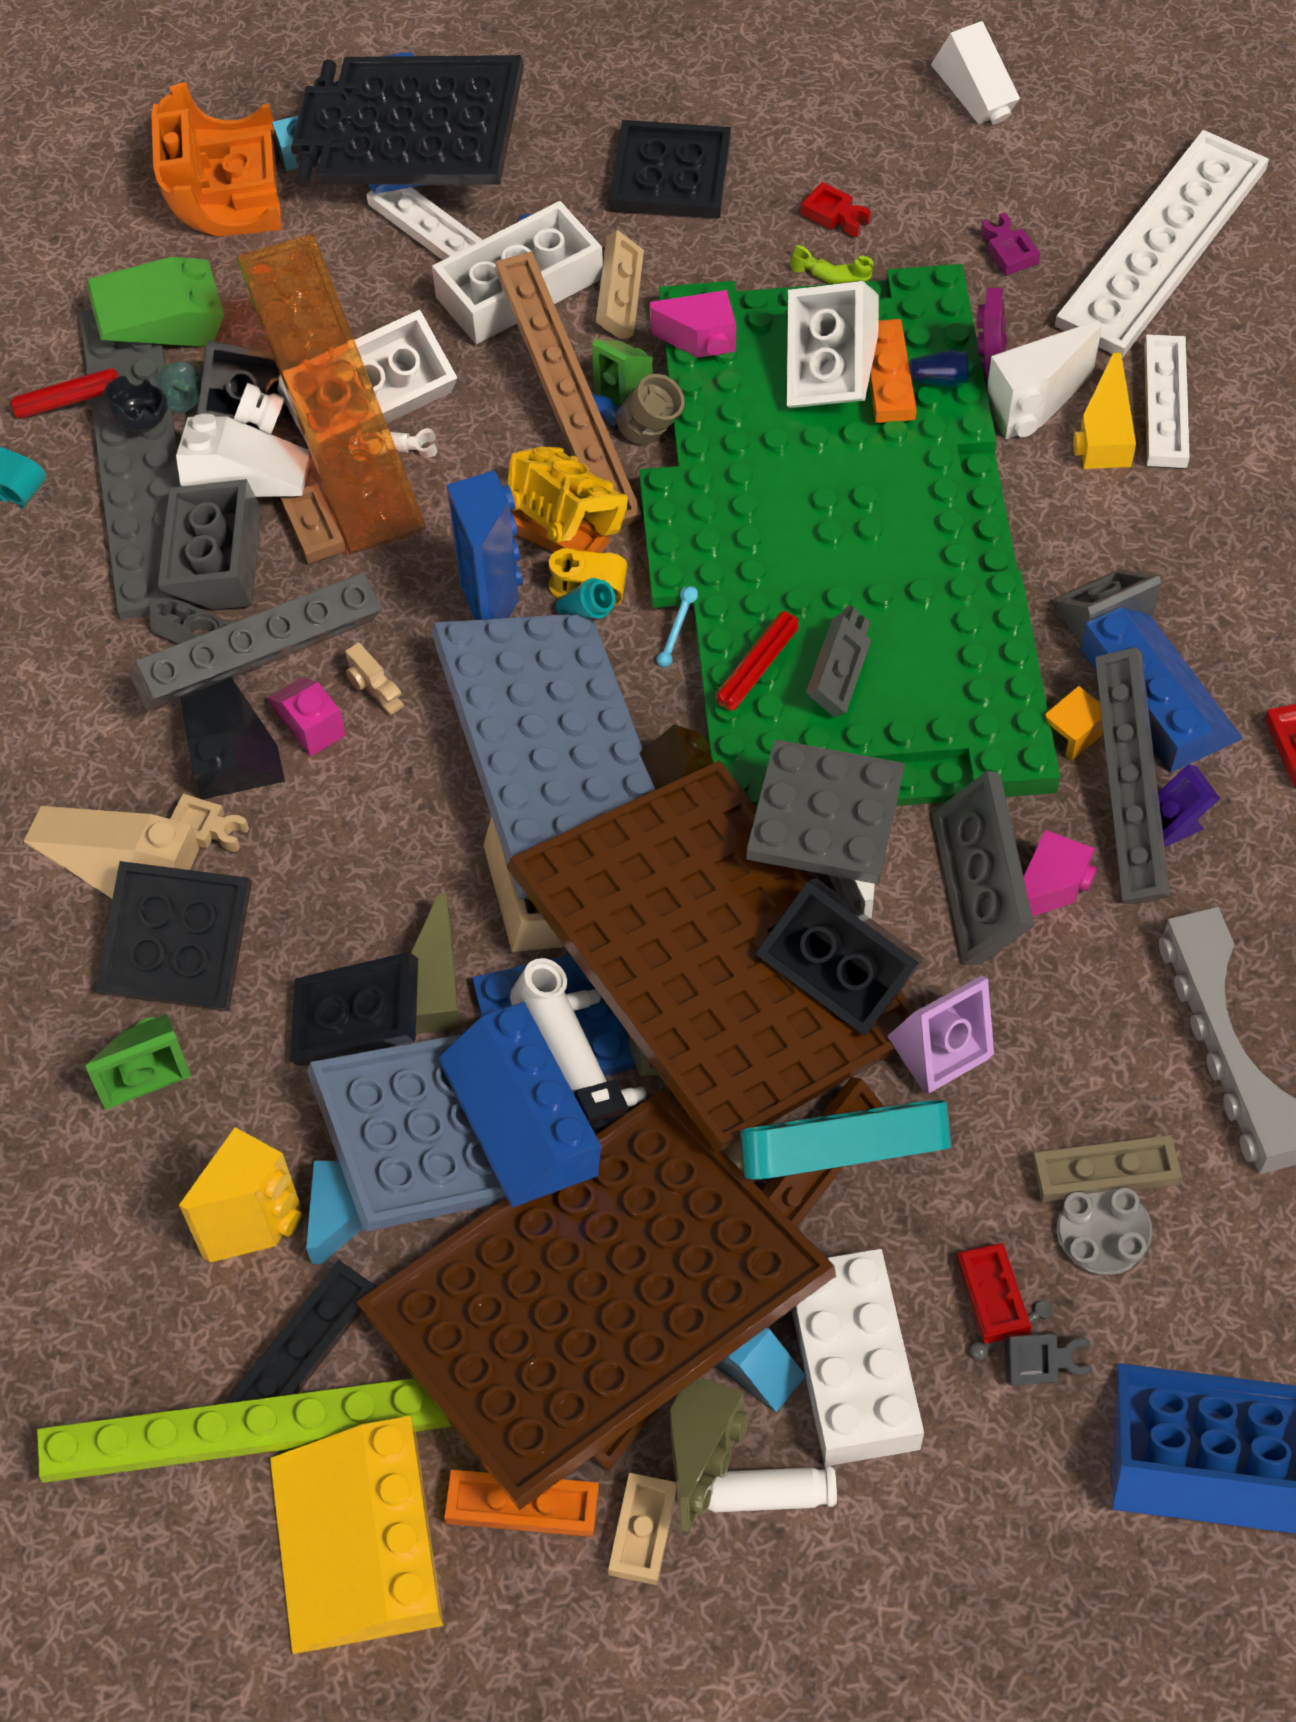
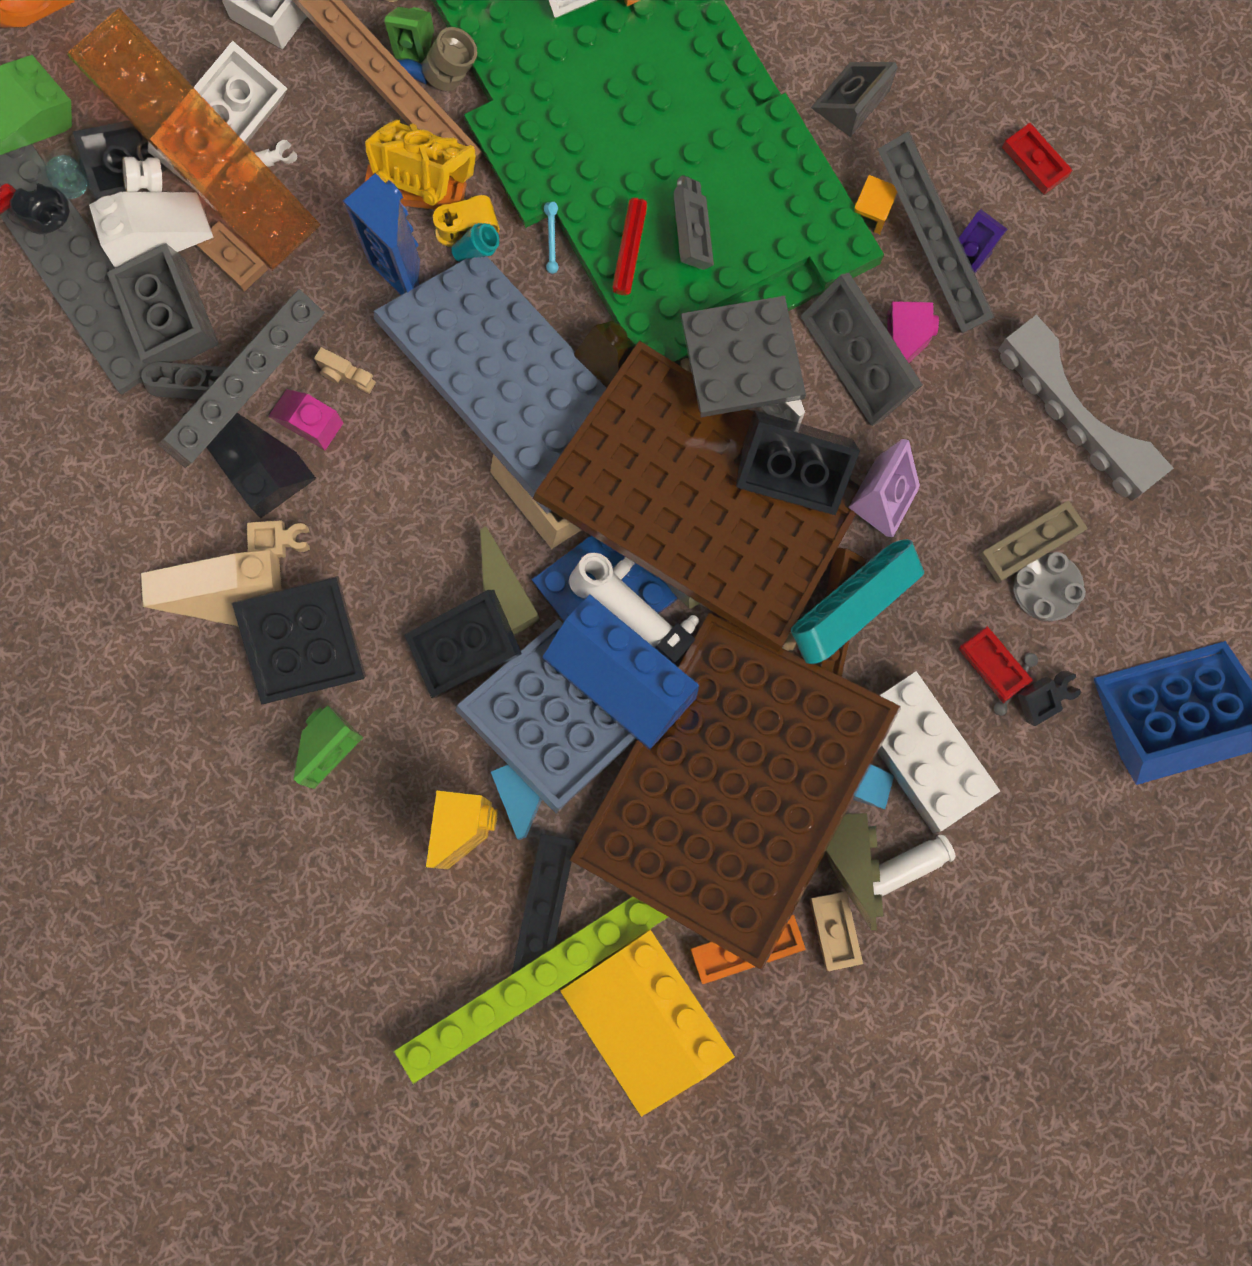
camera: 25 degrees left, 20 degrees up
blue slope [1080,607,1243,773] -> none

